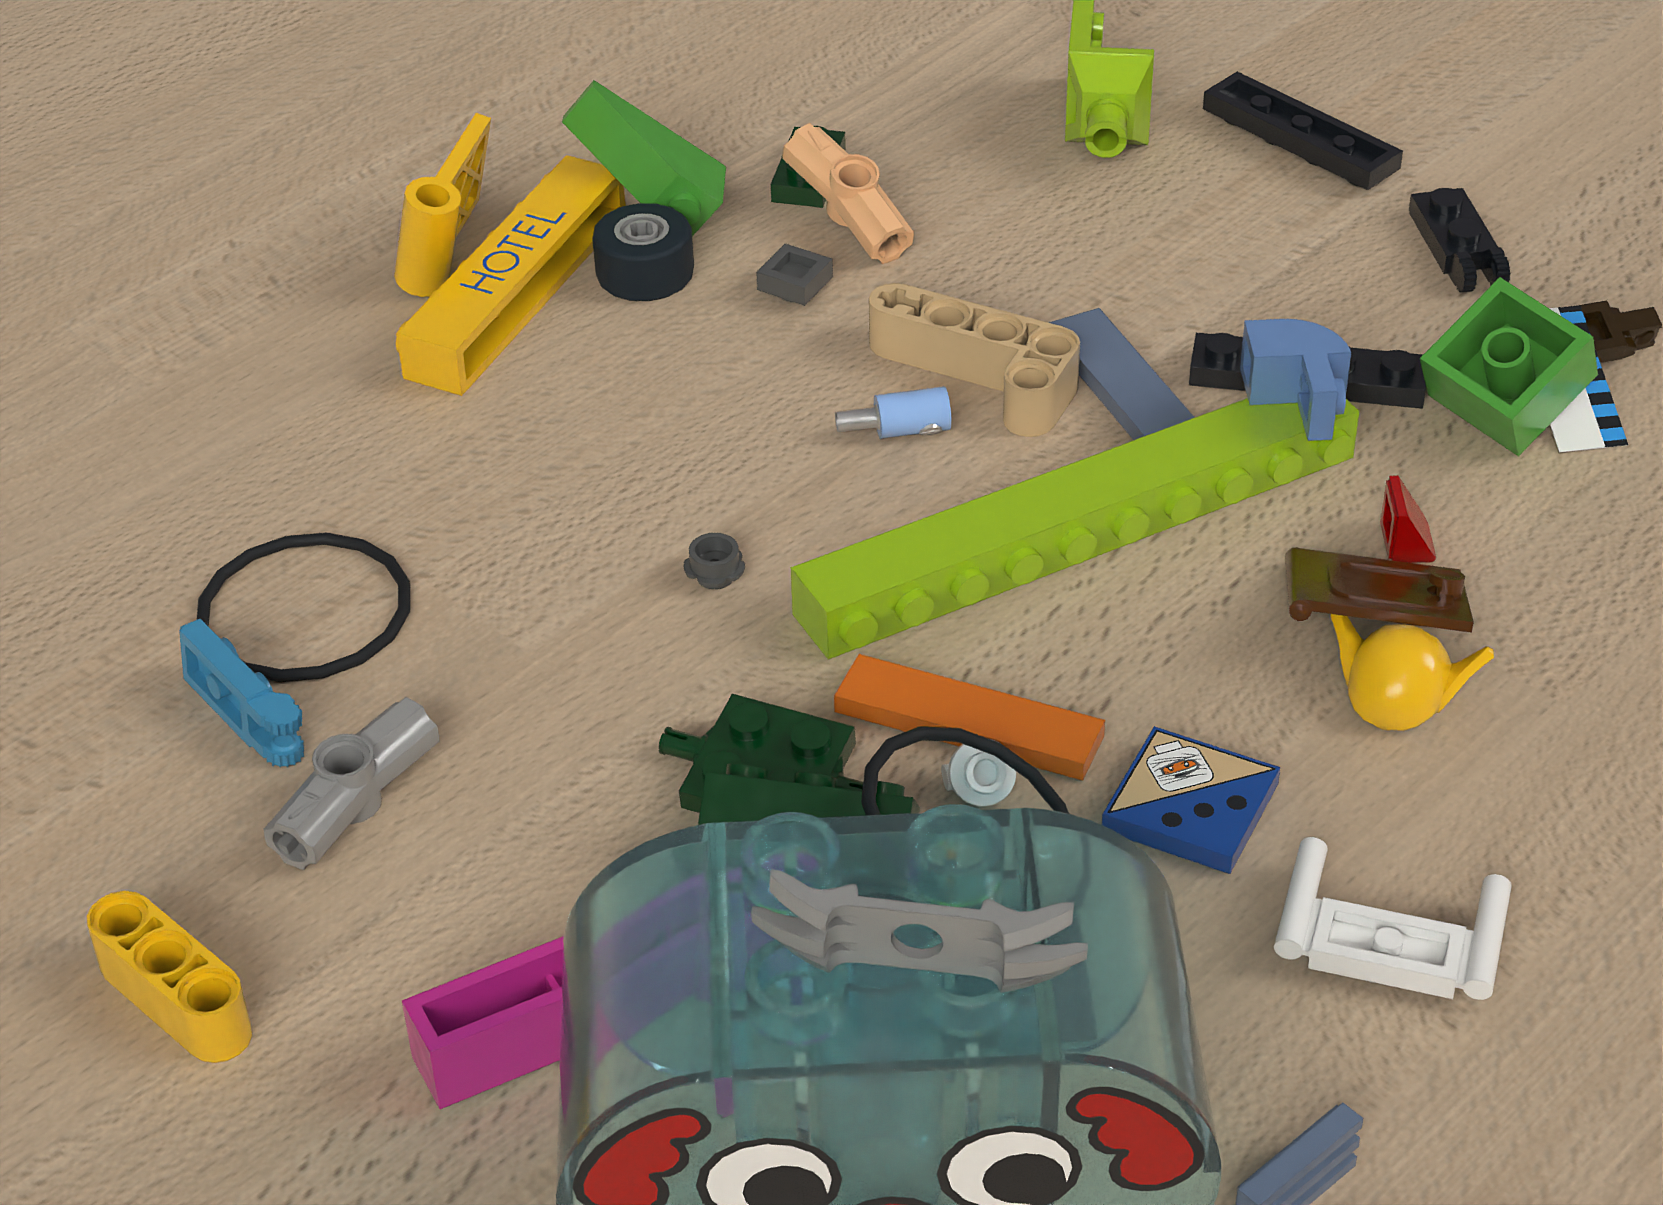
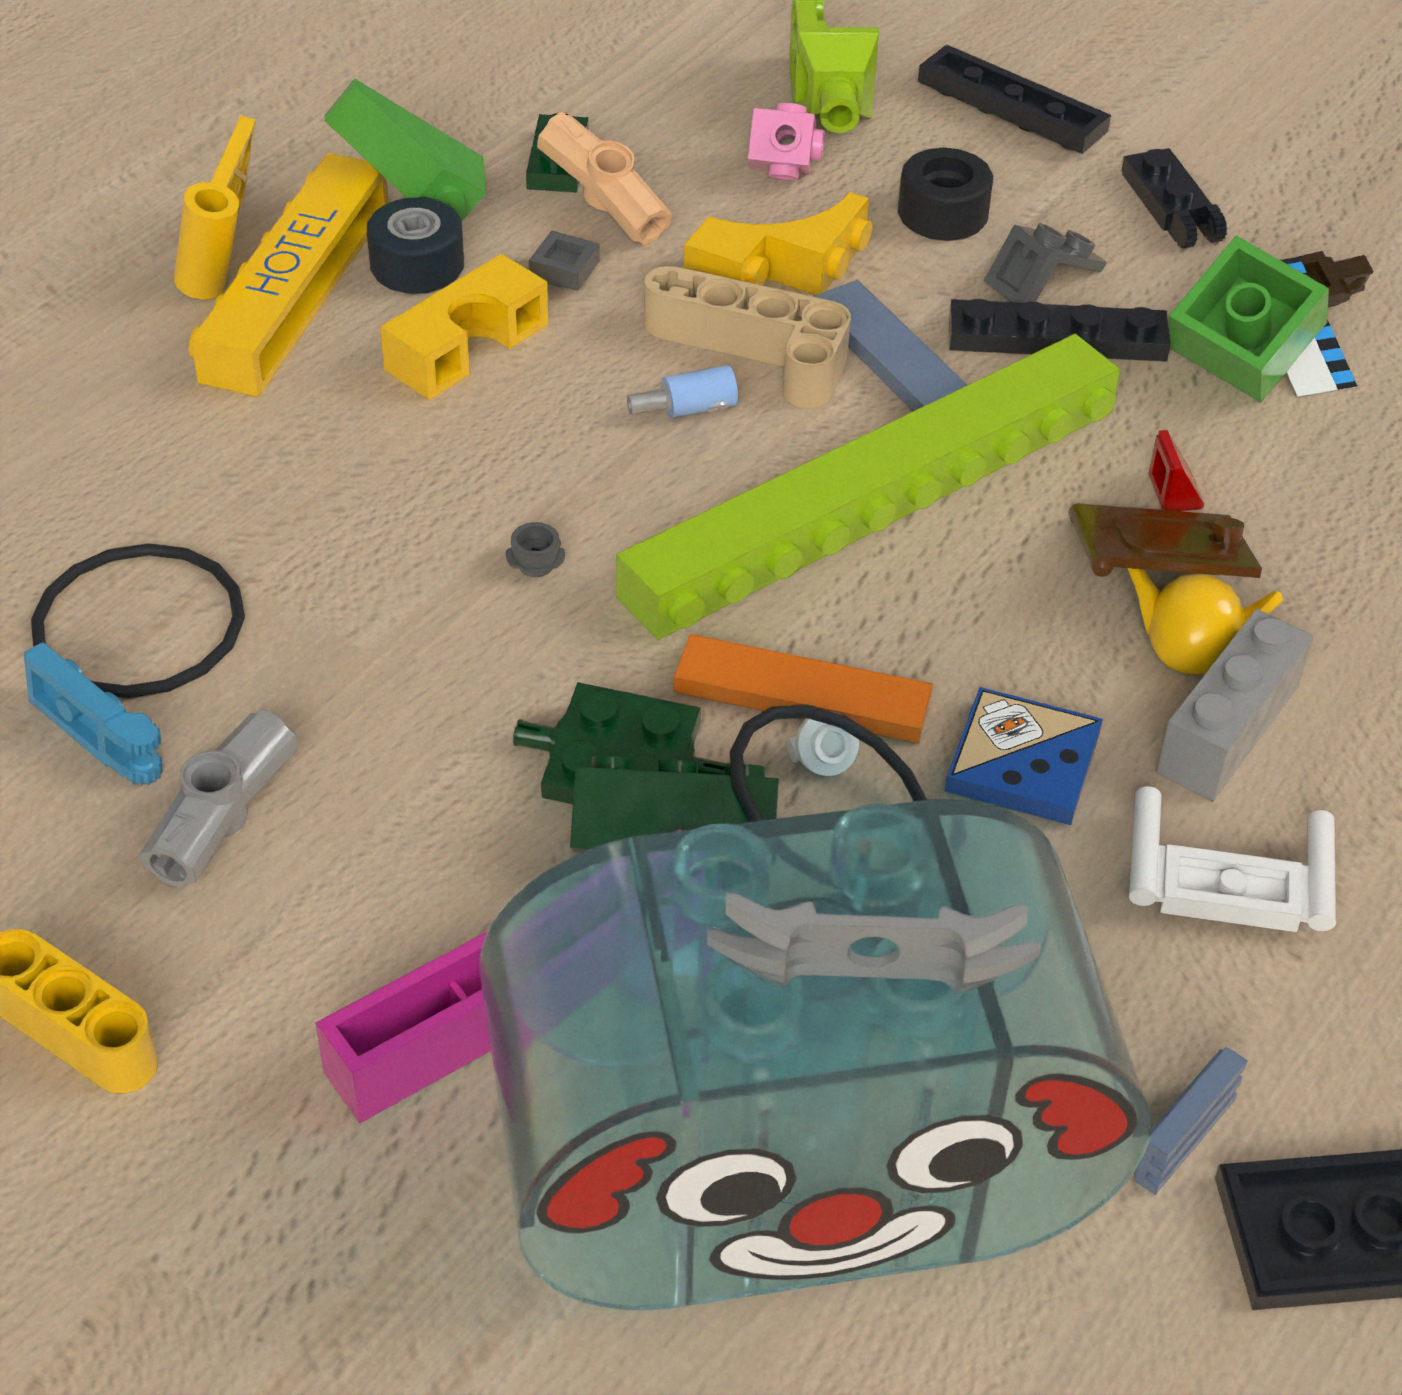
camera: 10 degrees left, 5 degrees up
medium blue brick [1240,319,1351,441] -> none
none -> yellow arch [380,253,549,400]
none -> yellow arch [683,192,873,295]
none -> bright pink brick [748,103,825,181]
none -> black tyre [898,147,994,241]
none -> dark grey bracket [984,223,1107,303]
none -> light grey brick [1156,609,1314,801]

